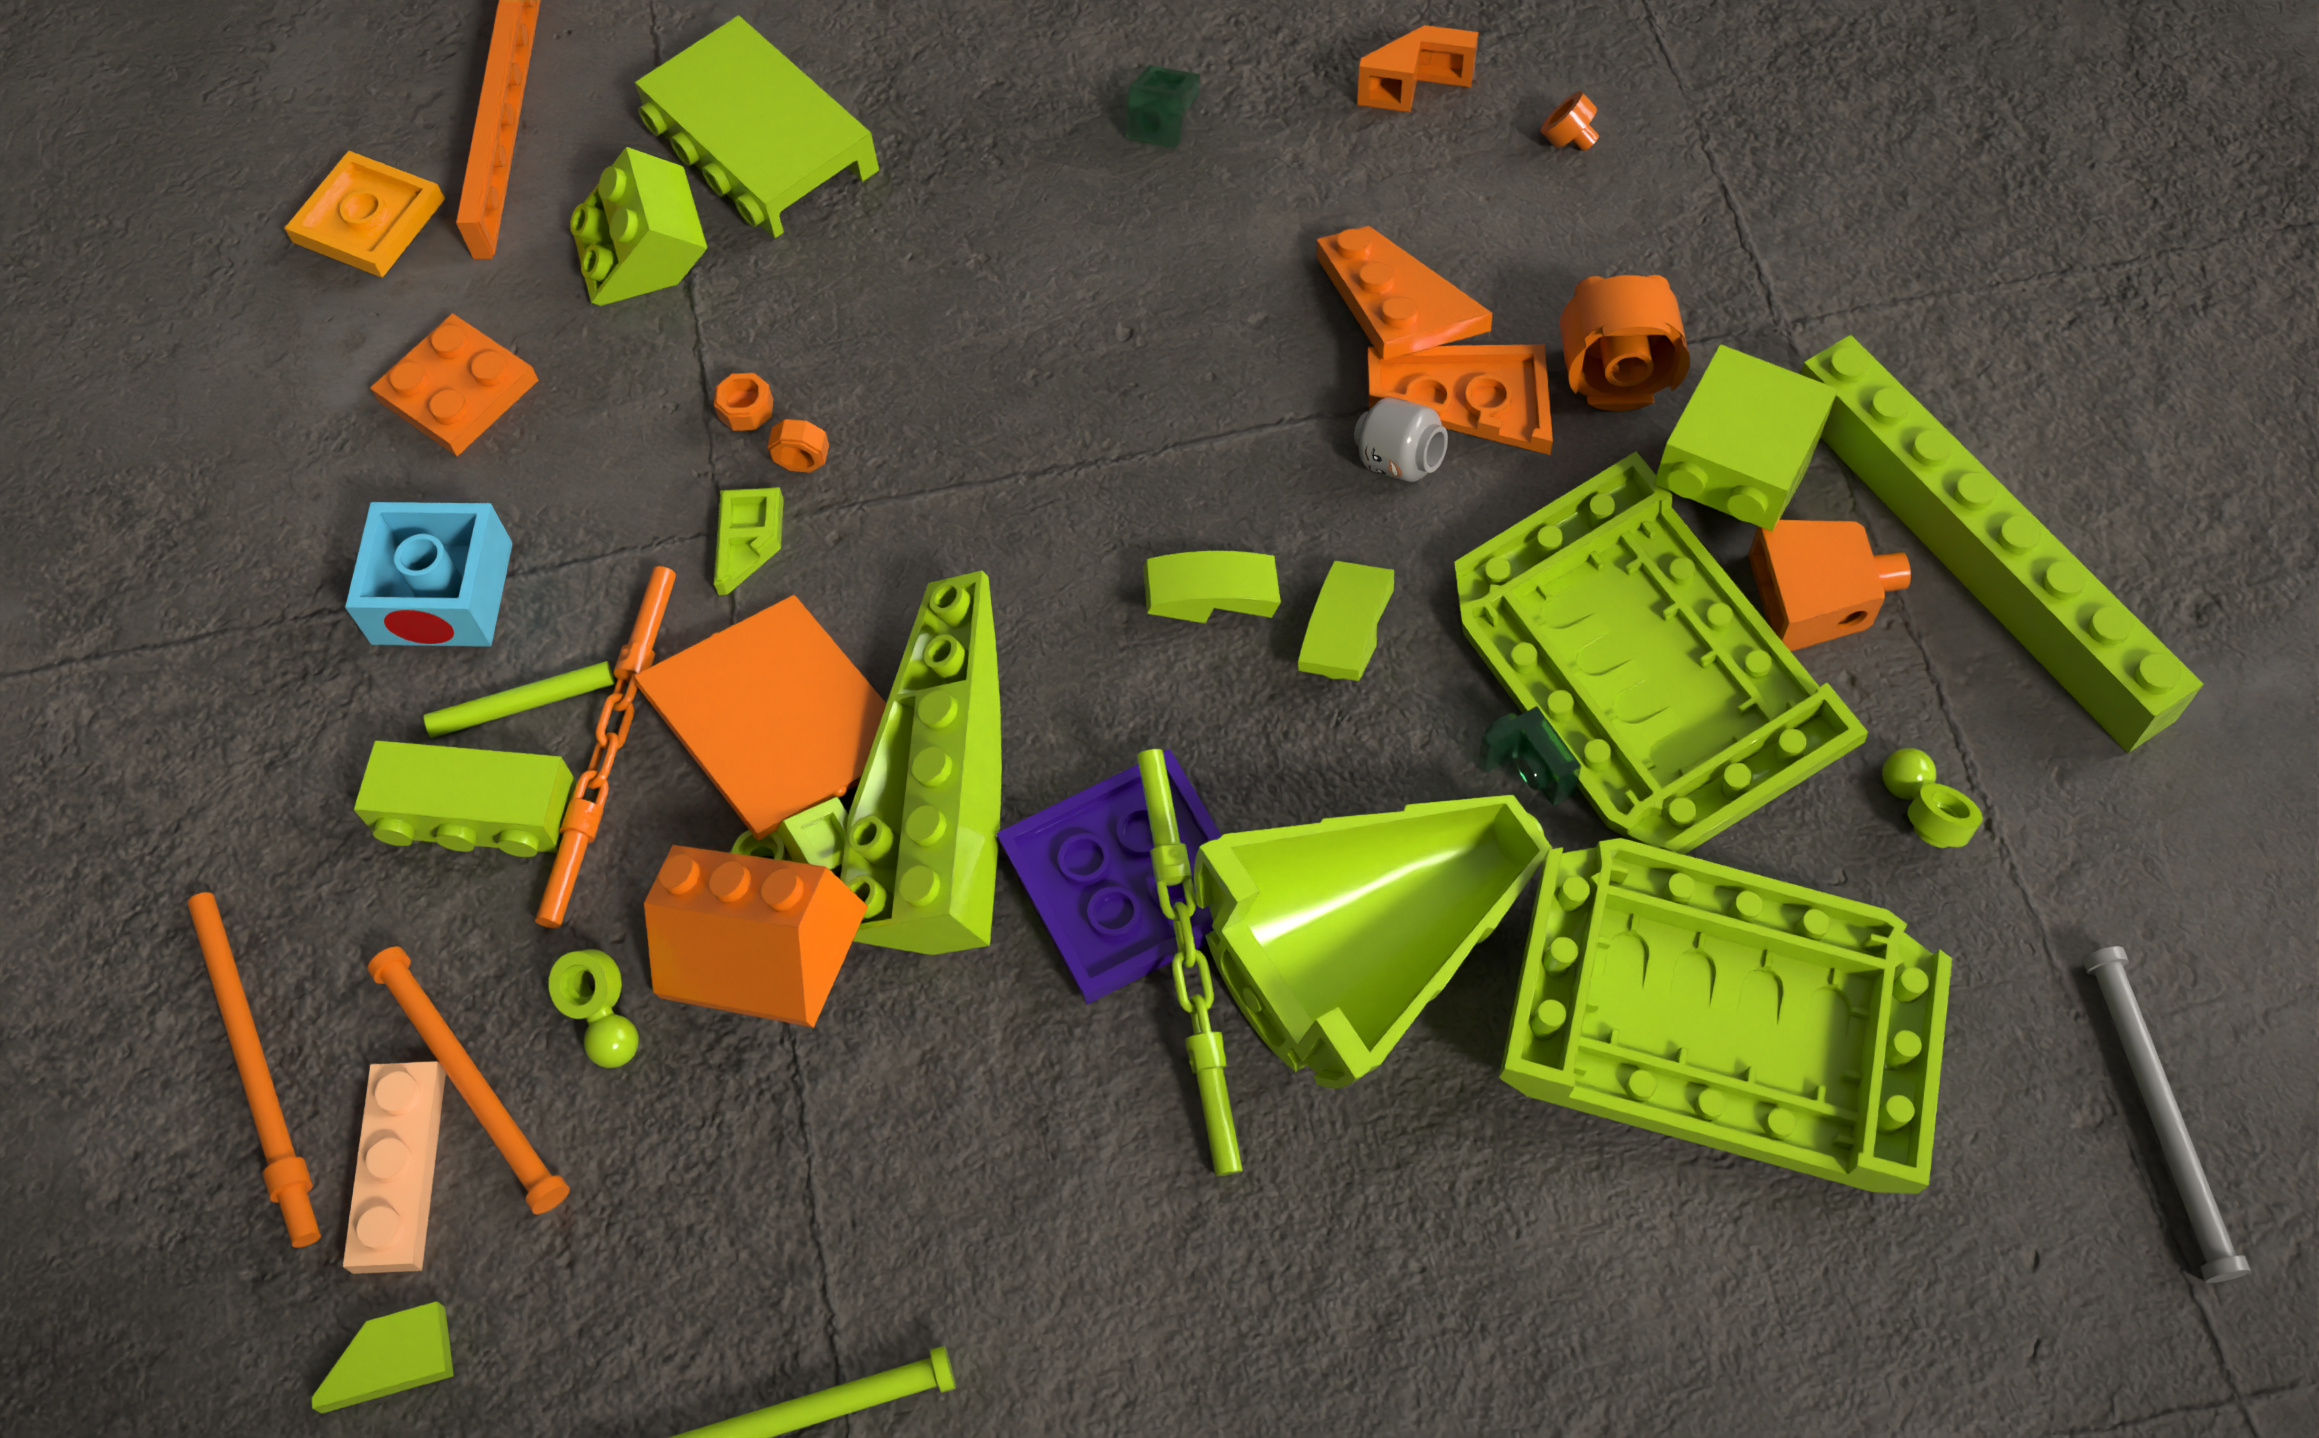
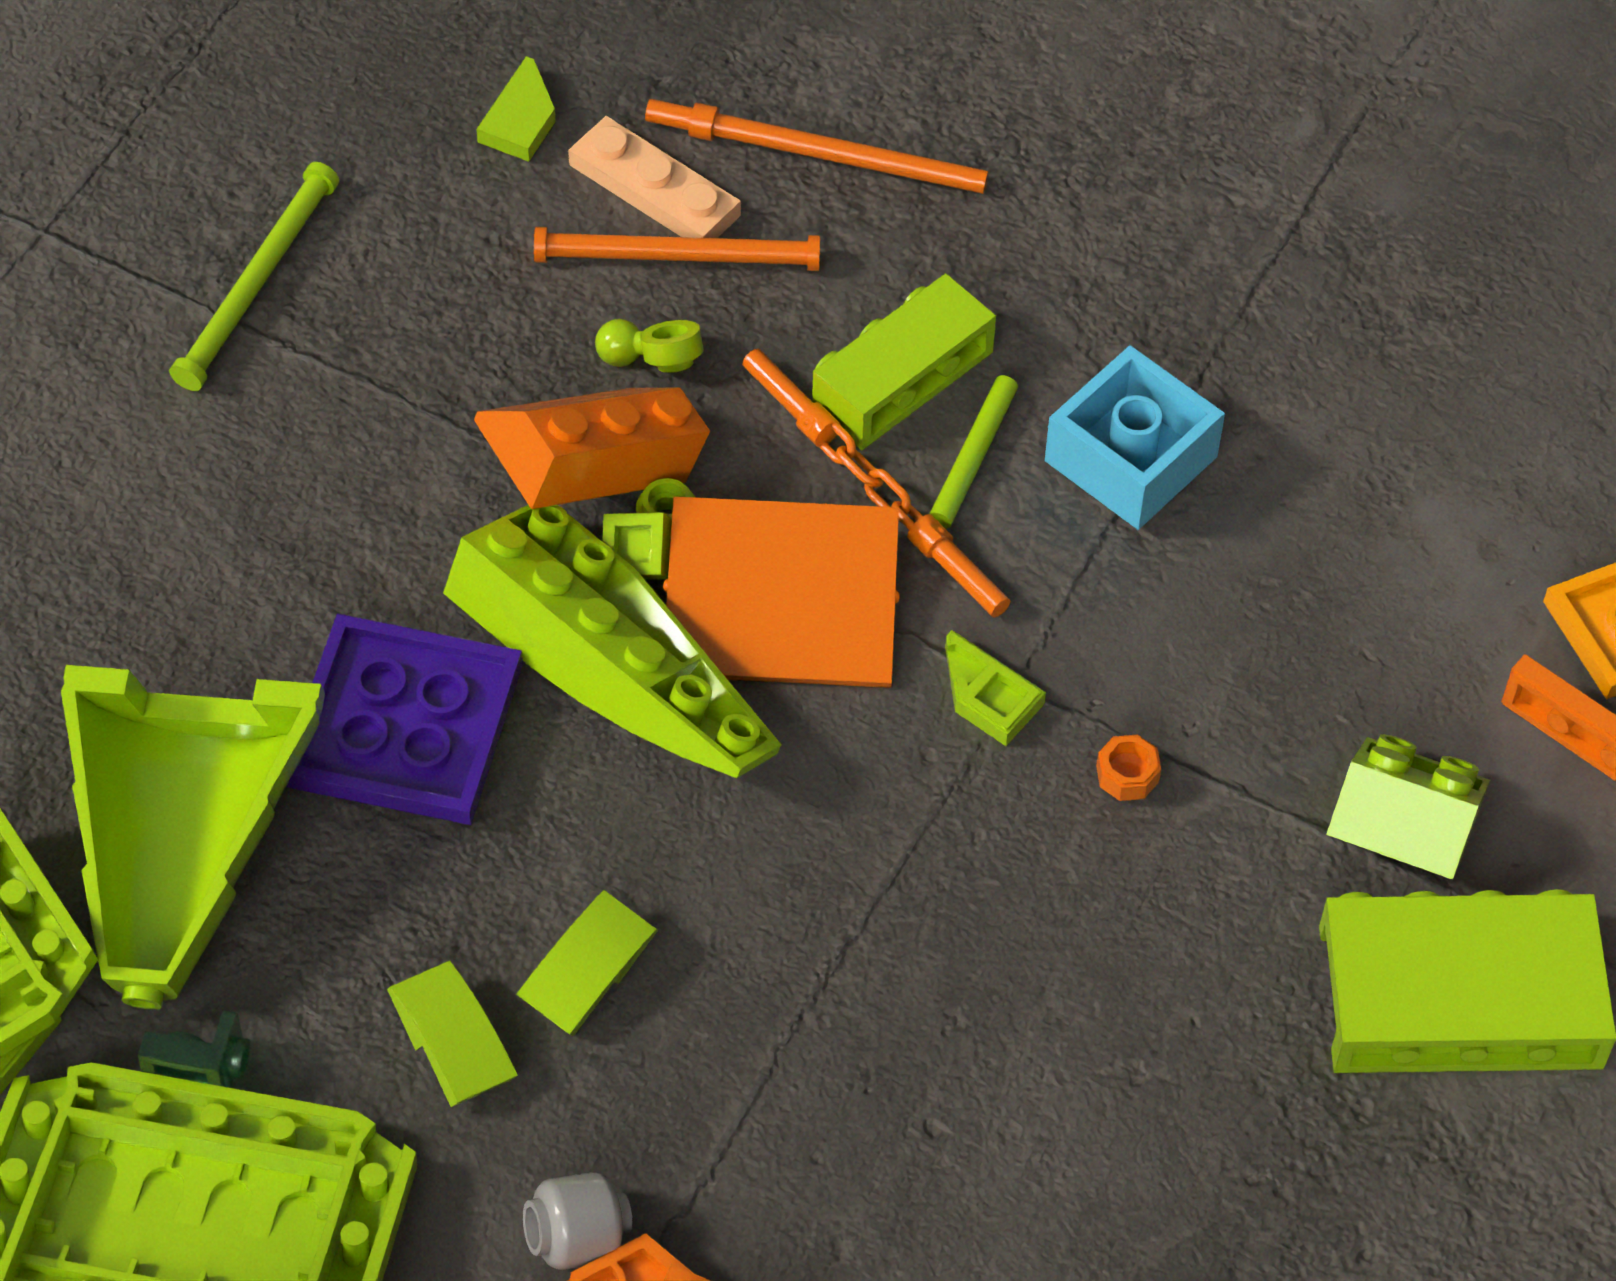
camera: 125 degrees right, 5 degrees down
orange plate [370,313,539,457] -> none
orange tile [767,419,829,473] -> none
lime piece [1137,749,1243,1176] -> none

